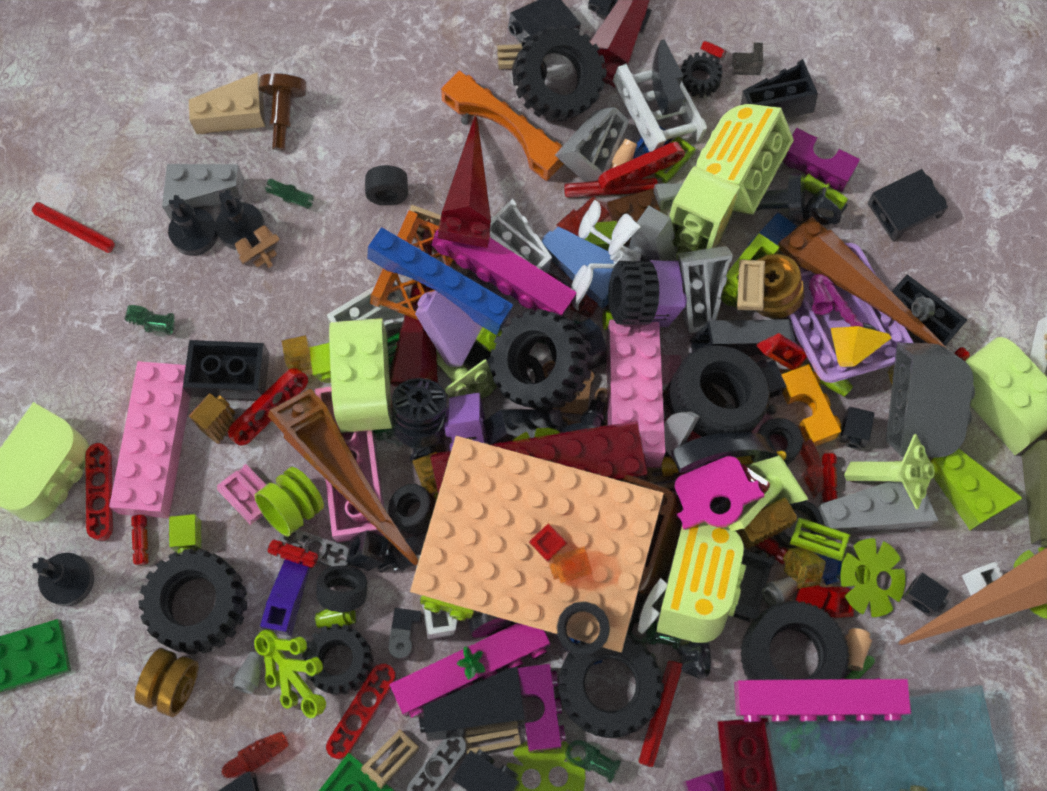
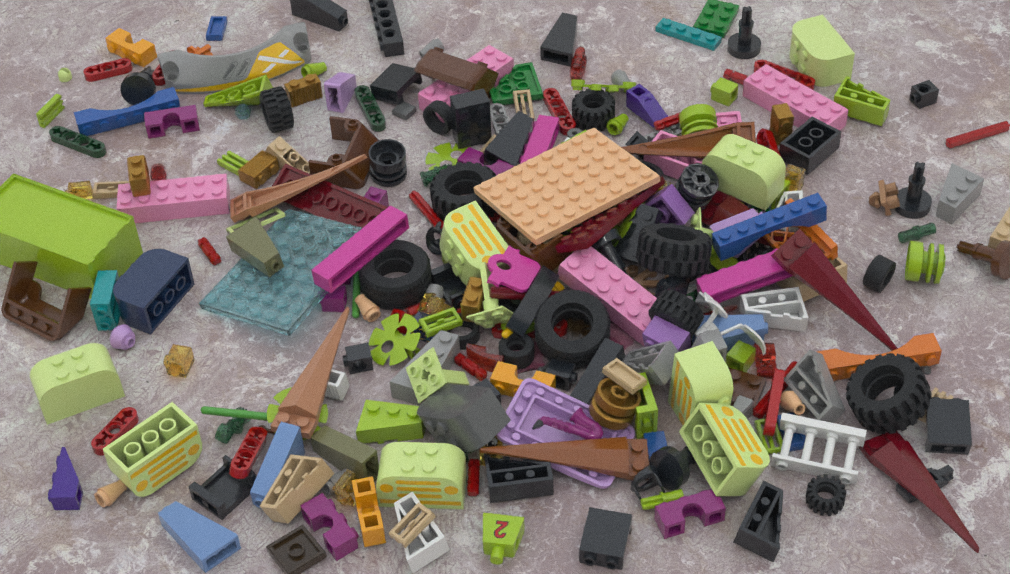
camera: 130 degrees right, 25 degrees down
clear green connector [124,305,175,335] -> none
pearl gold wheel [134,647,199,718] -> none
black tyre [139,549,248,655] -> none
black piece [168,195,218,256] -> none
black tyre [316,565,368,612] -> none
green plant [457,646,486,680] -> none
red tile [529,523,567,563] -> none
clear orange brick [549,547,593,584] -> none
black tyre [557,601,610,655] -> none
black slope [652,39,685,116] -> none
light grey tile [664,412,700,458] -> none
red tile [700,41,727,59] -> none
clear smoke panel [732,42,763,75] -> none
red slope [756,333,807,371] -> none
yellow slope [830,326,891,367] -> none
dark grey plate [911,296,935,321] -> none
none -> lime torso [483,512,525,565]
none -> teal plate [655,18,722,51]
none -> lime wedge [834,75,890,126]
none -> lime wheel [905,241,946,284]
none -> black brick [909,80,939,109]

